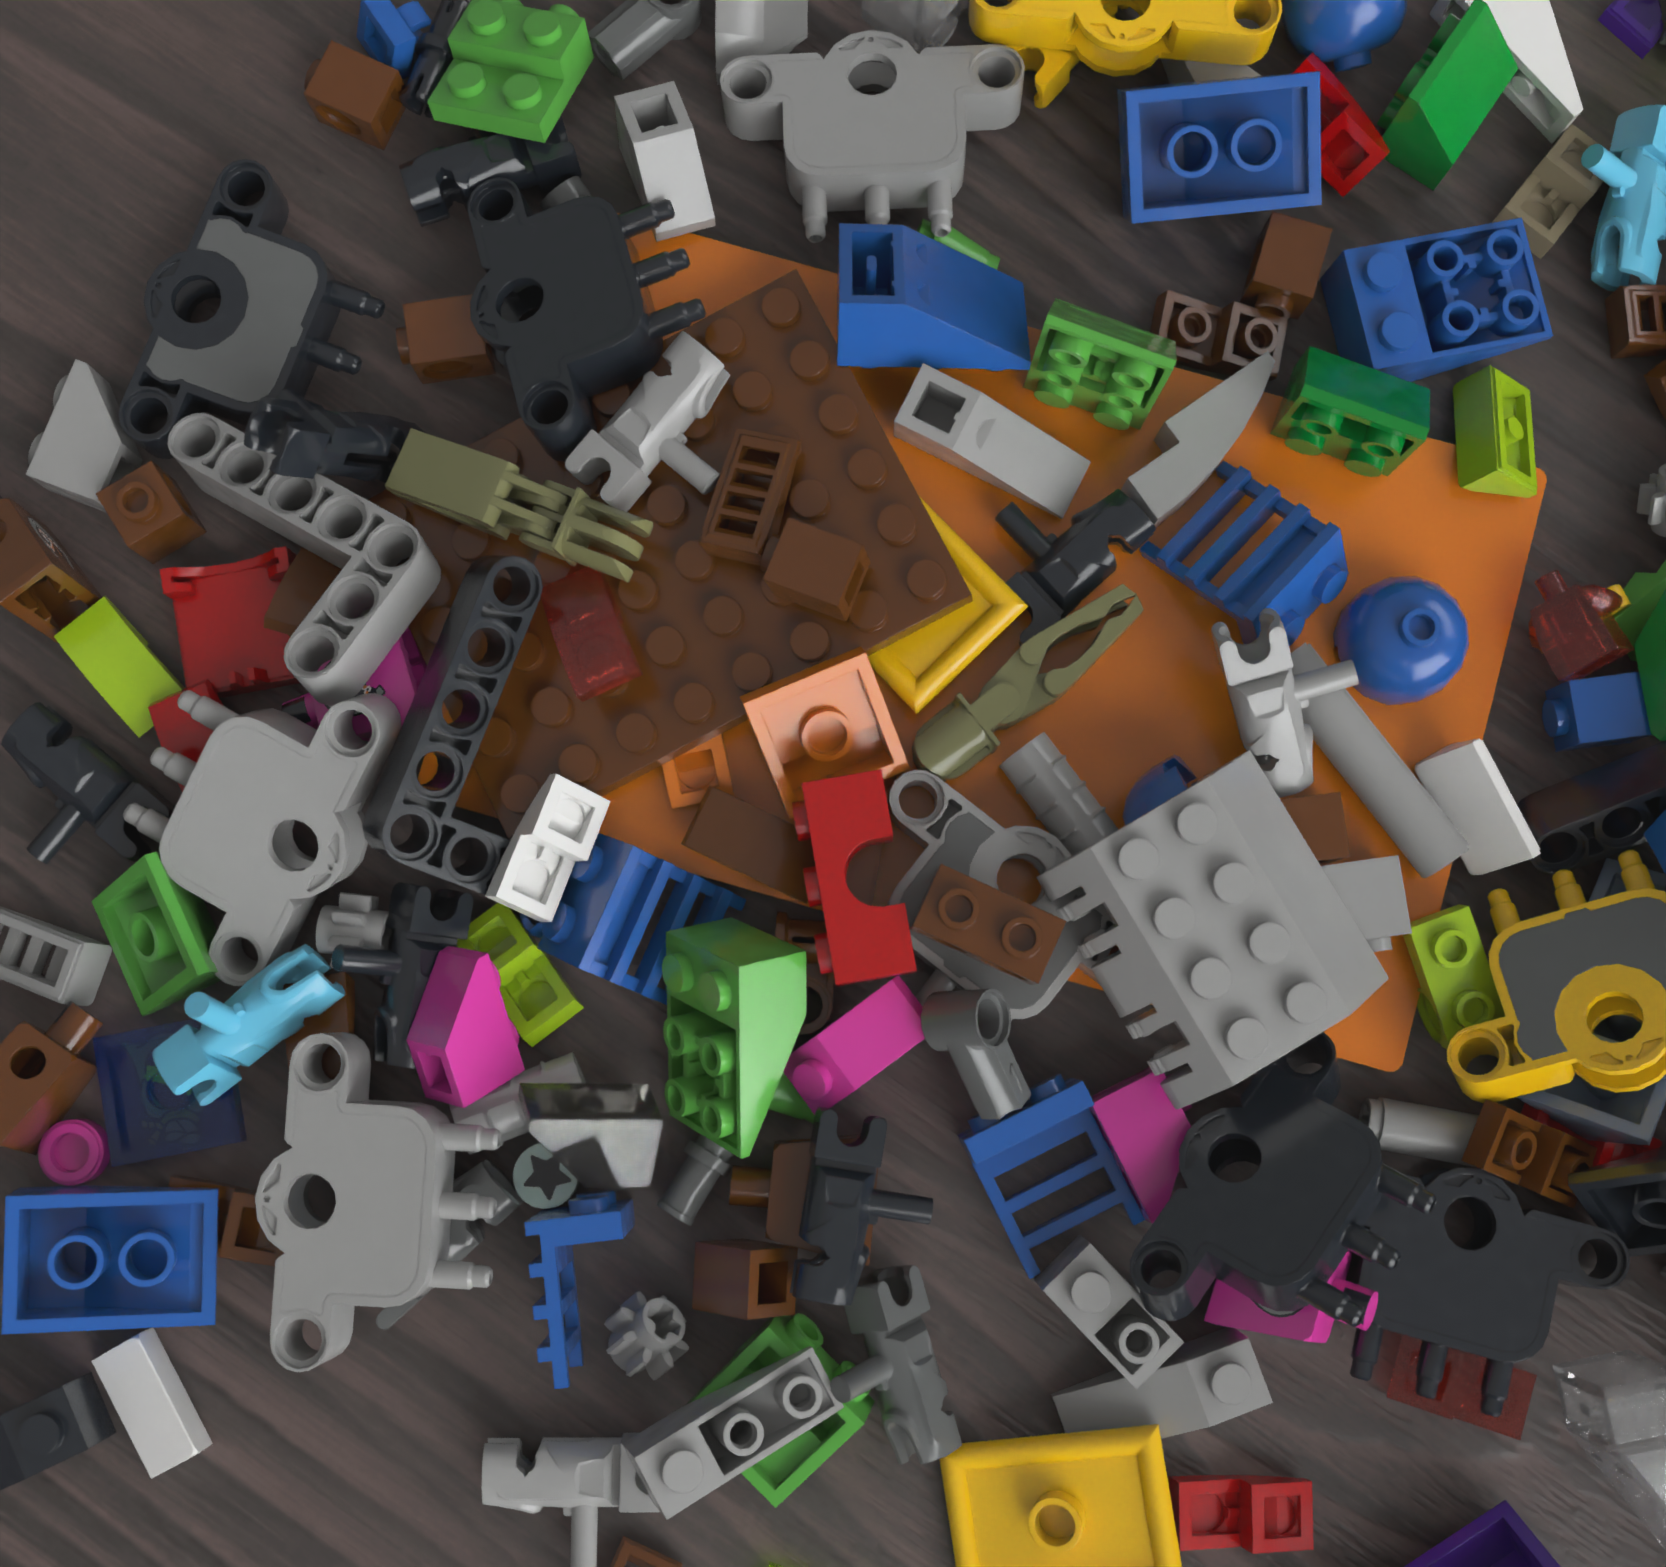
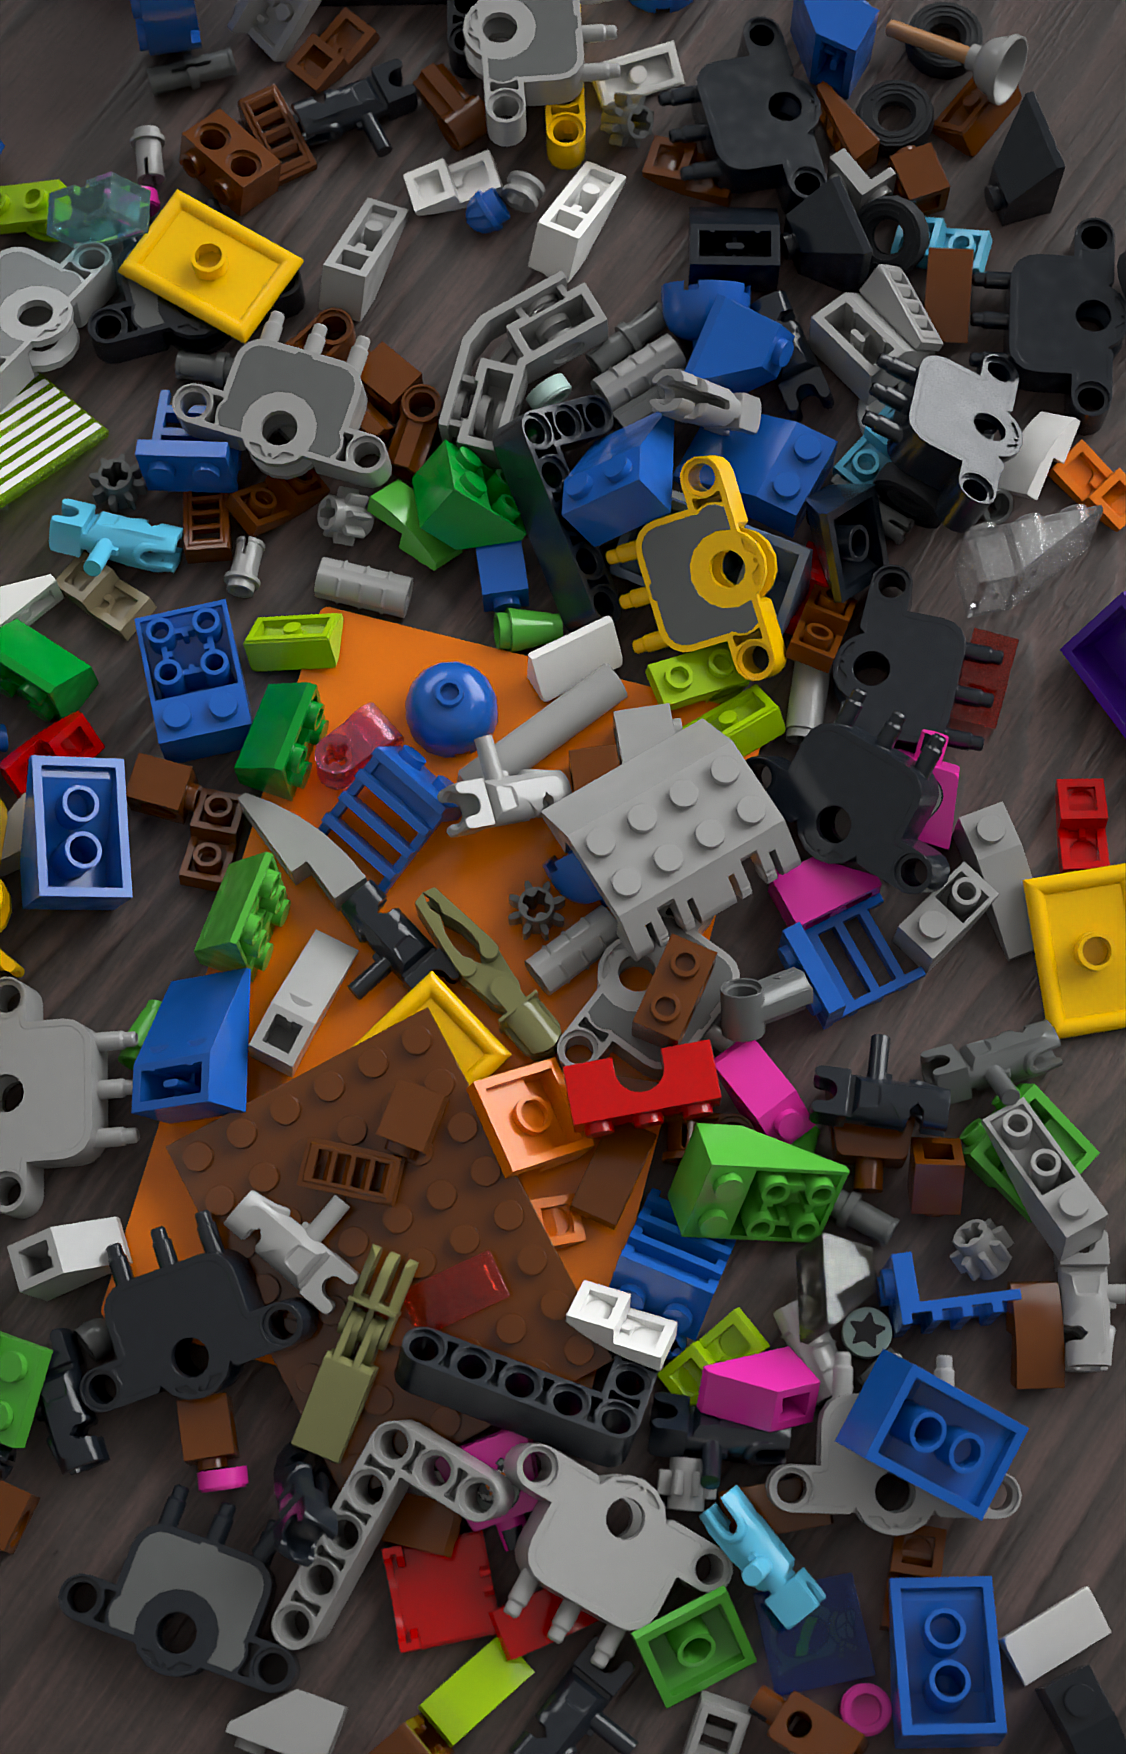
camera: 85 degrees left, 10 degrees down
reddish brown brick [96,460,207,564] -> none
clear red piece [1528,570,1634,681] -> none
none -> dark pink tile [197,1466,249,1493]
none -> light grey pin [224,536,265,598]
none -> light grey axle [314,557,413,618]
none -> clear pink piece [315,702,404,790]
none -> bright green cone [493,607,563,653]
none -> dark grey gear [508,880,565,941]
none -> lime slope [683,684,786,757]
none -> blue slope [835,1349,1029,1521]
none -> reddish brown slope [1006,1281,1065,1389]

